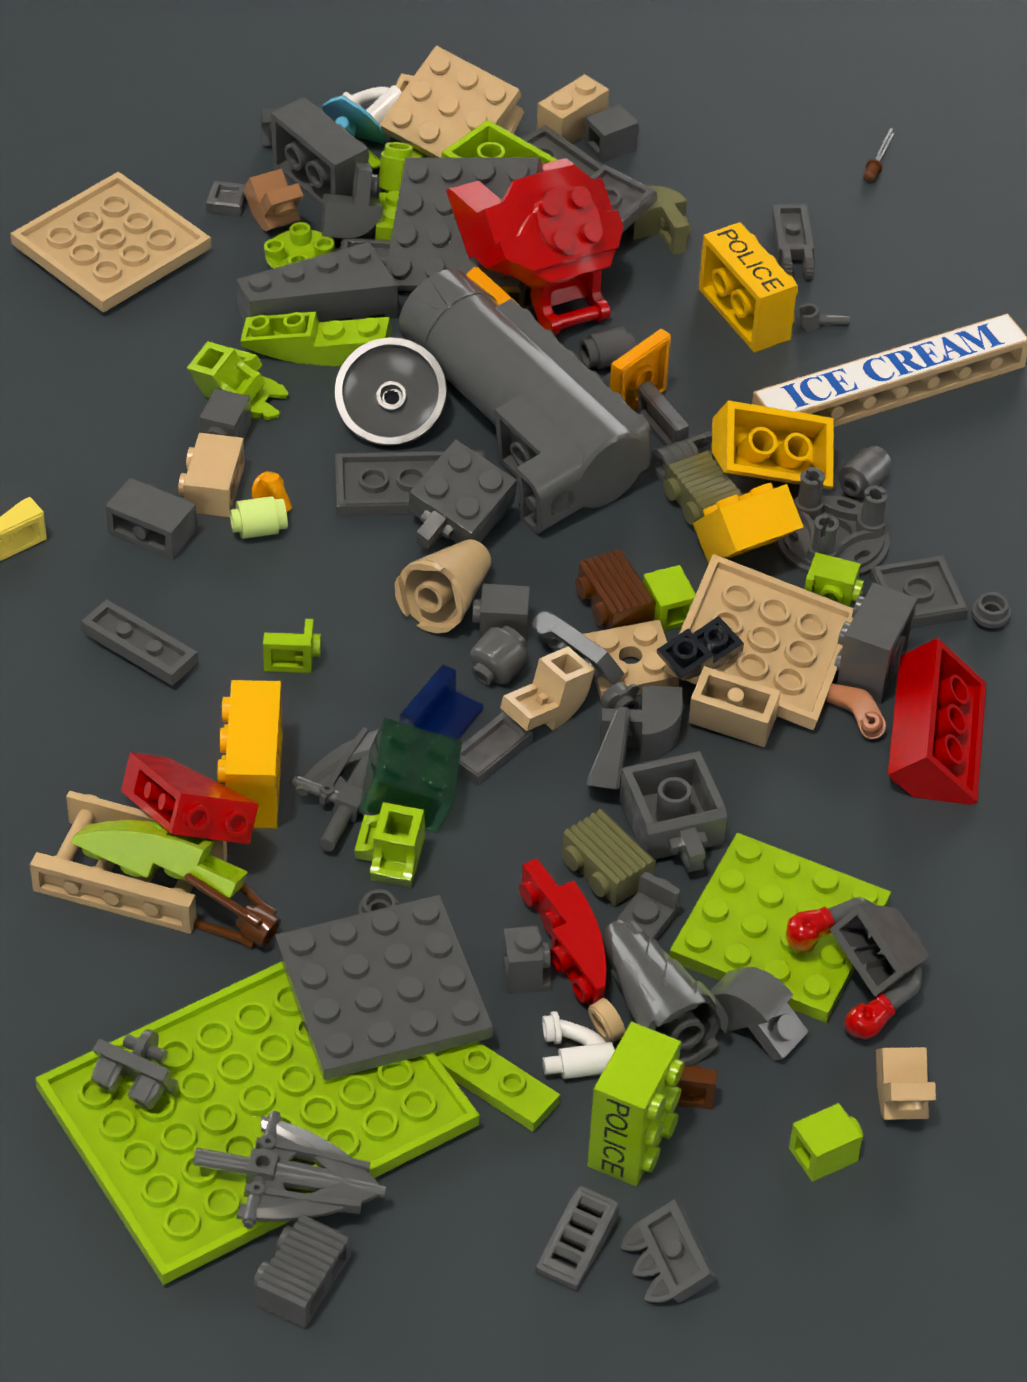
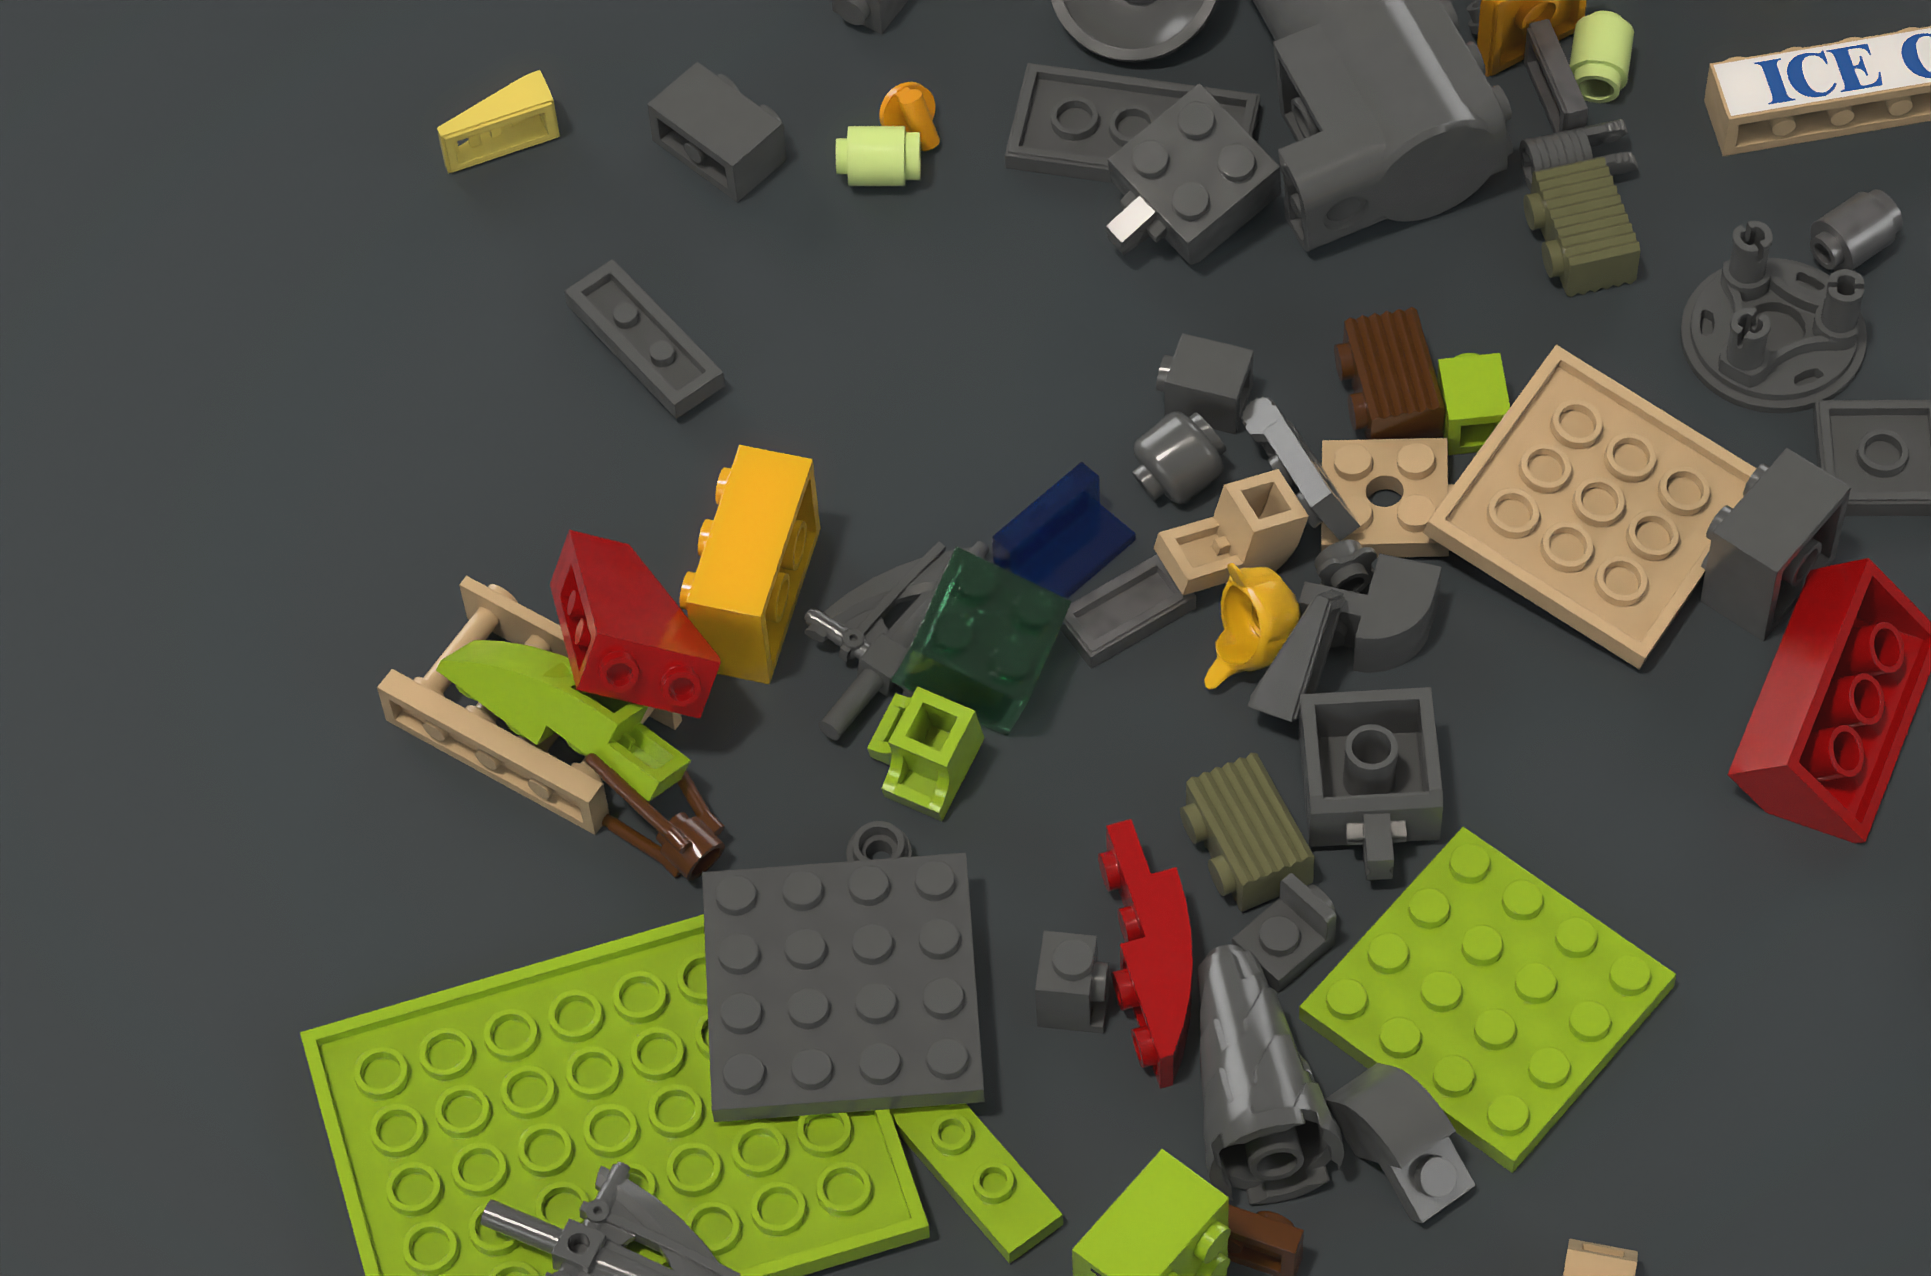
camera: 20 degrees right, 10 degrees up
dark grey hips [91,1029,178,1110] -> none
tan brick [178,433,245,517] -> none
lime bracket [263,619,321,673] -> none
tan cone [395,539,491,634] -> none
white plant [542,1011,614,1079] -> none
tan tile [588,998,626,1043] -> none
black slope [657,616,744,681] -> none
tan brick [689,666,781,747] -> none
yellow brick [693,482,803,565] -> none
yellow slope [712,400,834,490] -> none
dark grey torso [786,897,929,1040] -> none
lime brick [804,552,865,607] -> none
nougat arm [826,683,886,740] -> none
none -> yellow hair [1204,563,1301,690]
none -> yellowish green brick [1569,11,1634,103]

